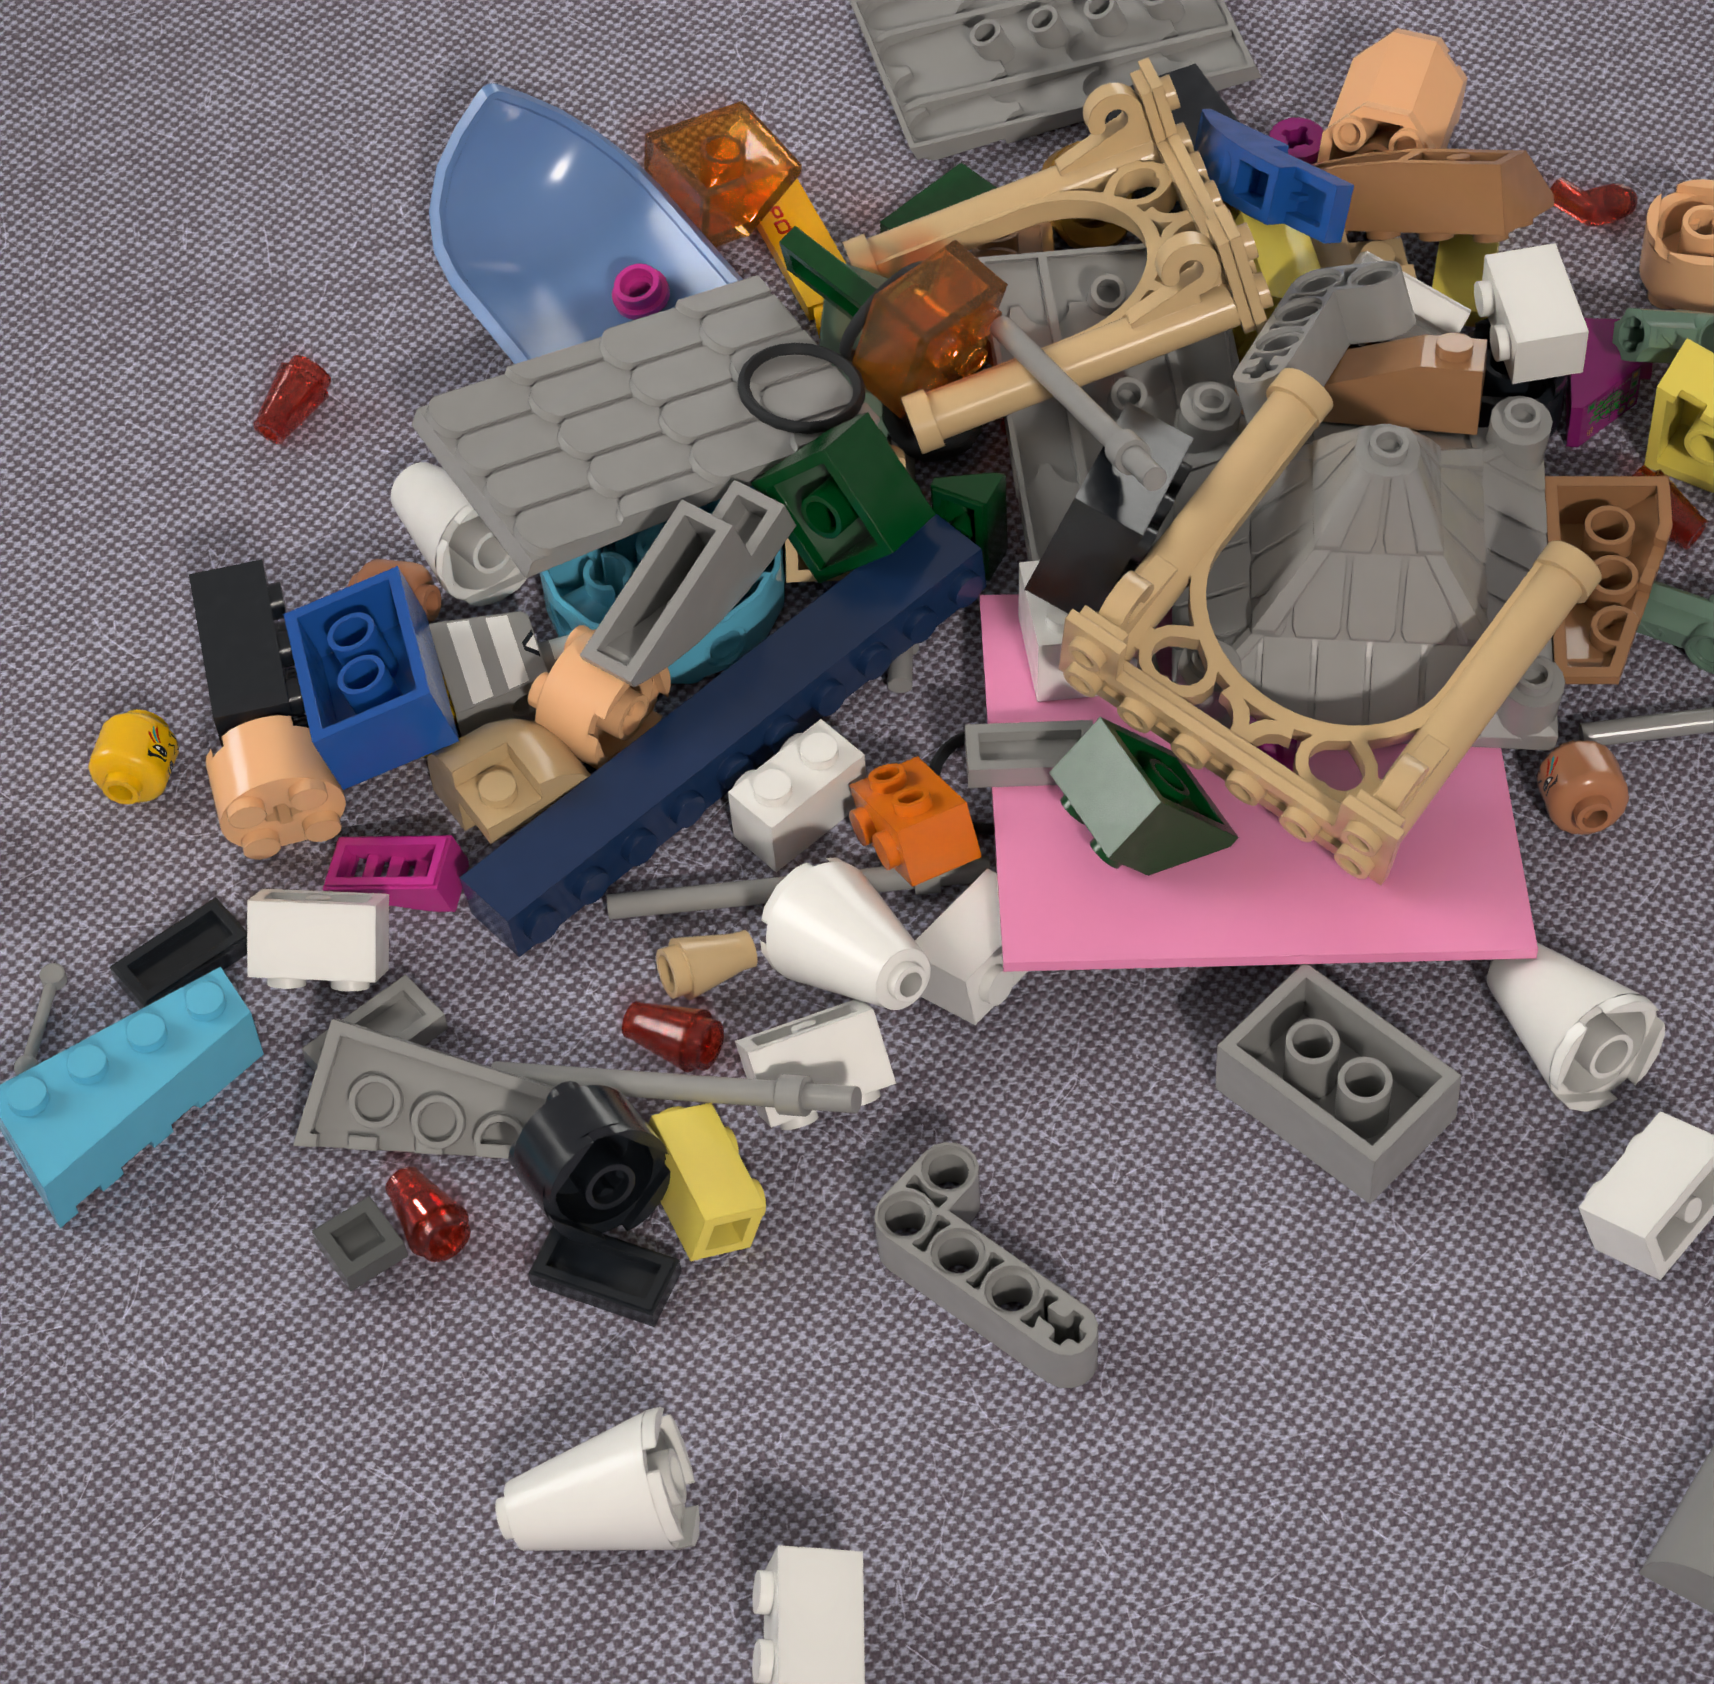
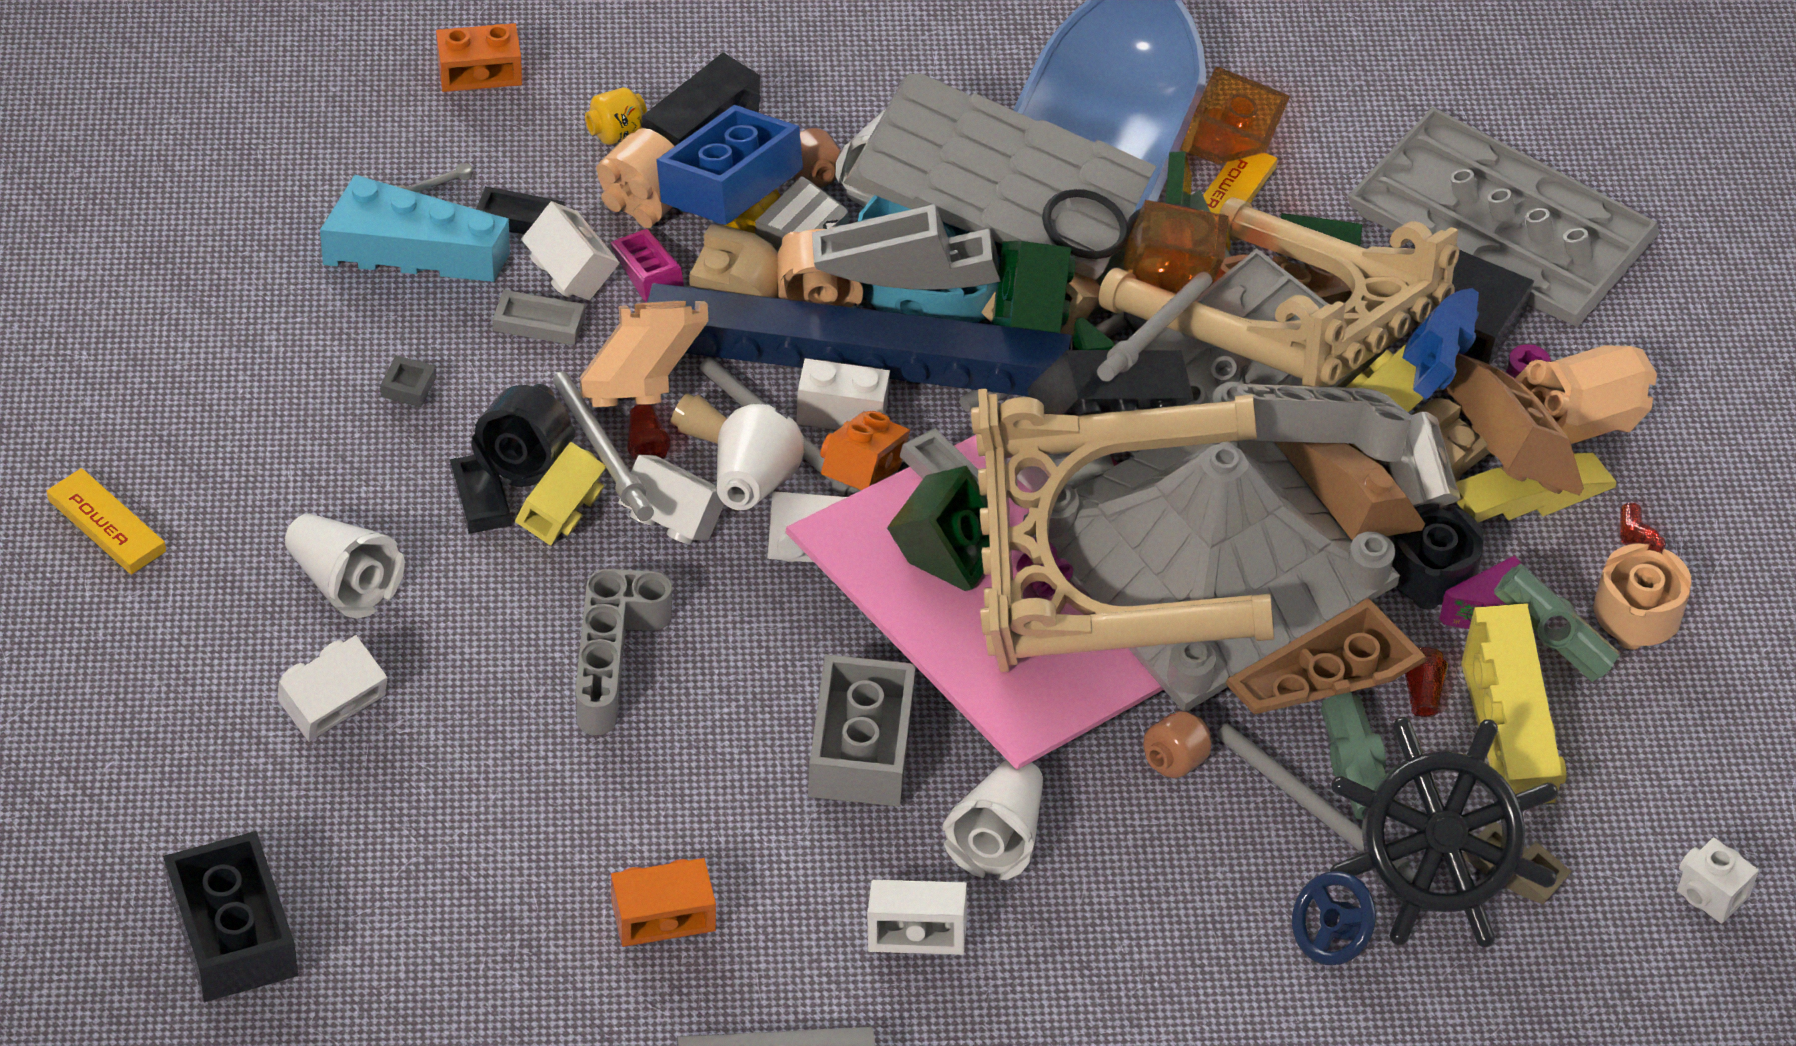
camera: 45 degrees right, 5 degrees down
clear red cone [253,355,332,444] -> none
light grey wing [293,1019,554,1159] -> none
clear red cone [385,1166,471,1262] -> none
dark pink plate [612,264,670,320] -> none
white brick [1474,243,1589,384] -> none
none -> light nougat brick [580,301,708,407]
none -> orange brick [611,858,716,947]

